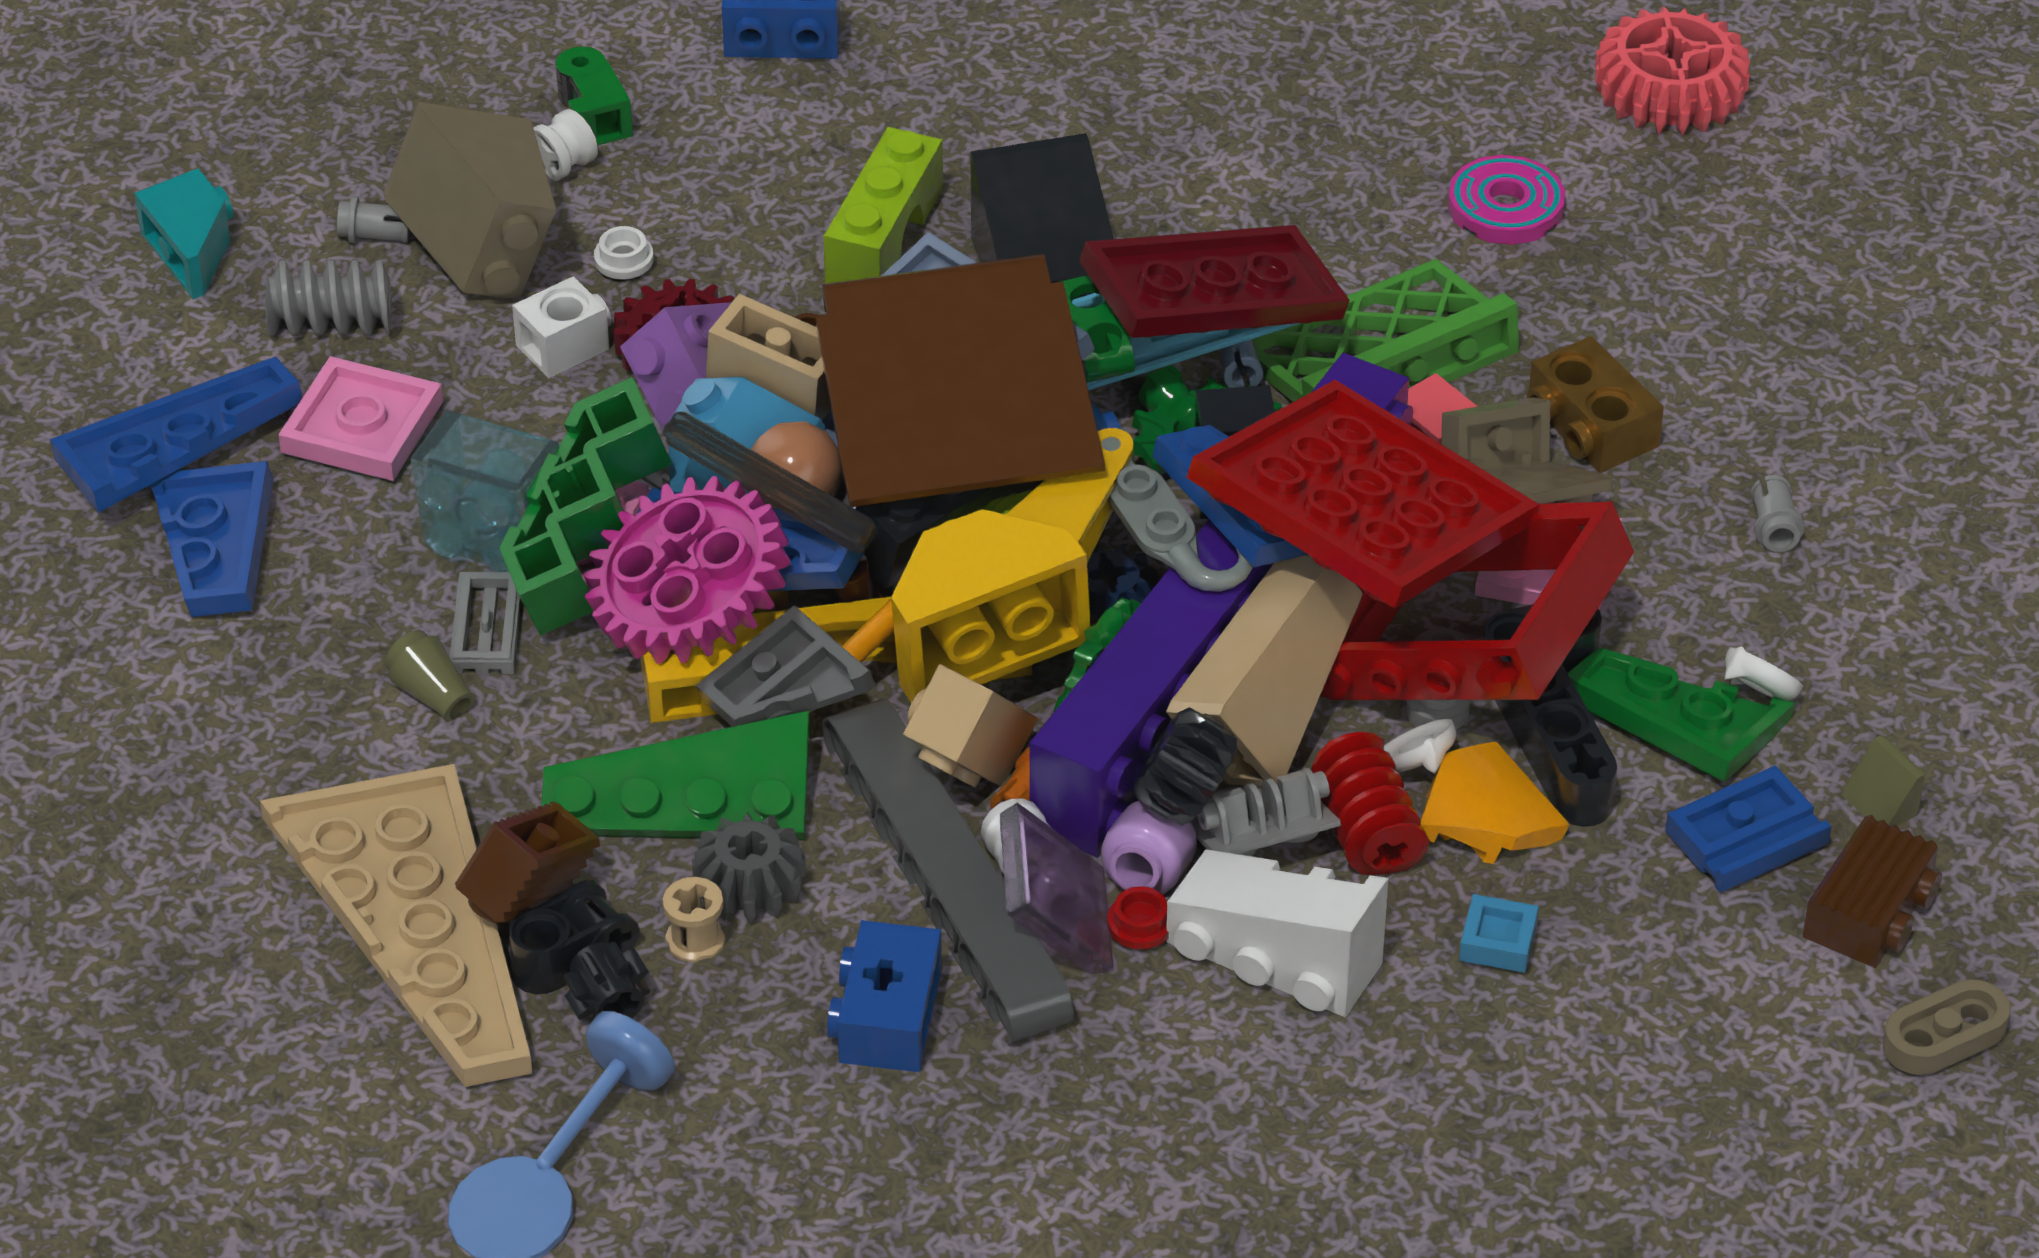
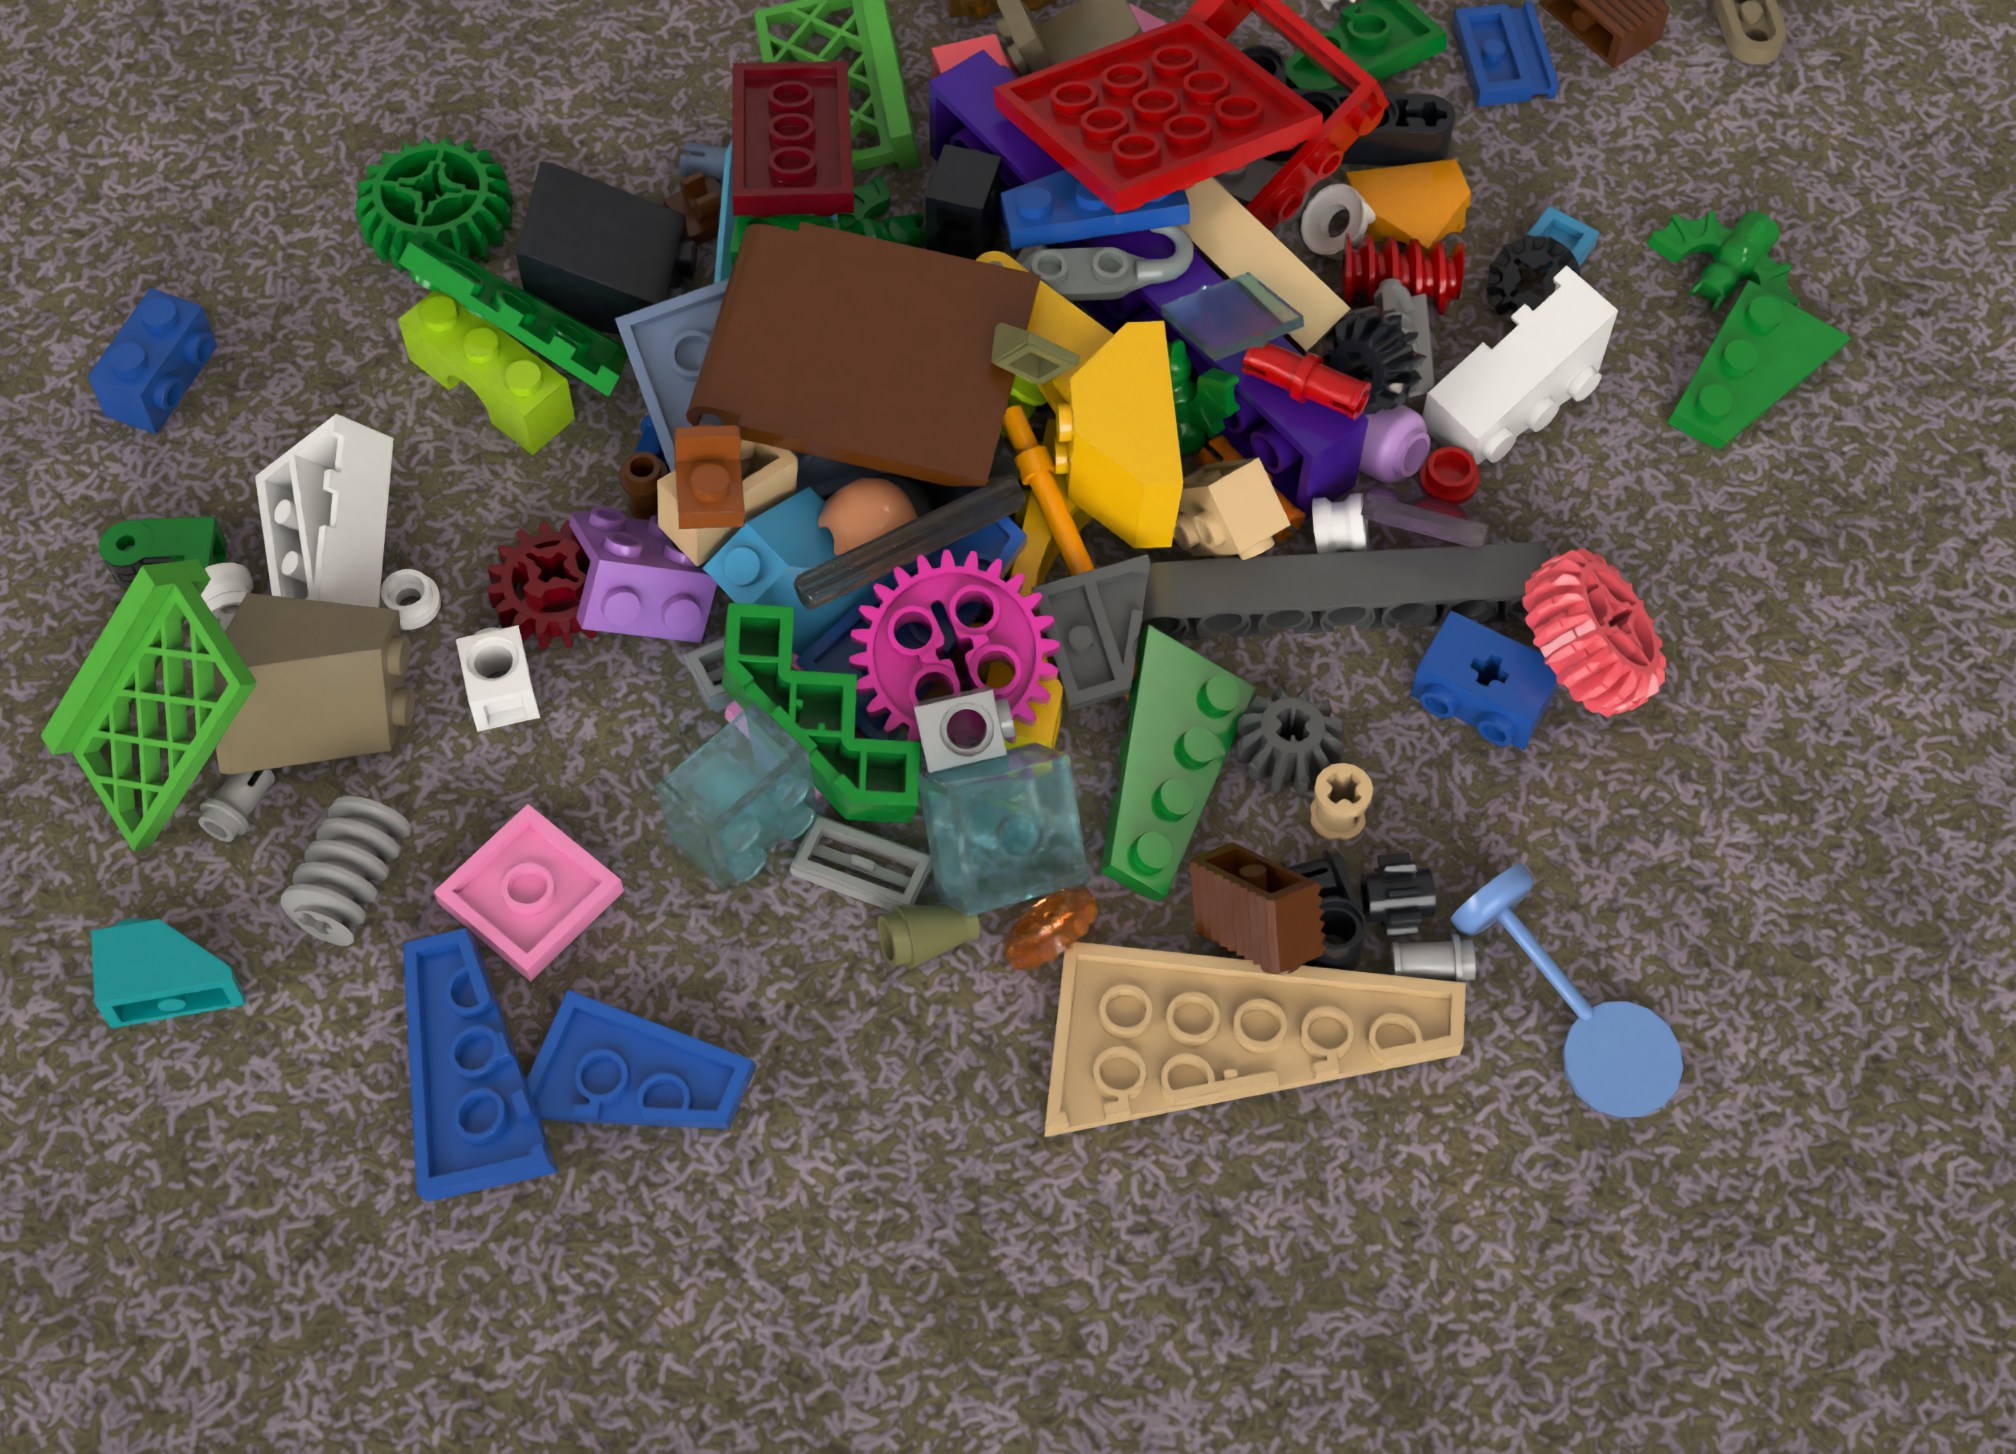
camera: 70 degrees left, 15 degrees up
none -> bright green fence [41,559,257,852]
none -> white wedge [255,414,394,608]
none -> green gear [355,135,514,274]
none -> green wing [398,230,628,397]
none -> dark orange bracket [675,424,745,529]
none -> light grey brick [912,686,1015,773]
none -> clear light blue brick [917,742,1089,916]
none -> olive slope [991,322,1080,386]
none -> clear orange gear [1004,888,1099,970]
none -> clear light blue piece [1161,272,1304,361]
none -> red pin [1242,336,1372,420]
none -> light grey pin [1391,934,1476,983]
none -> black gear [1486,235,1581,326]
none -> coral gear [1522,548,1666,717]
none -> green animal [1646,210,1799,312]
none -> green wing [1666,280,1852,450]

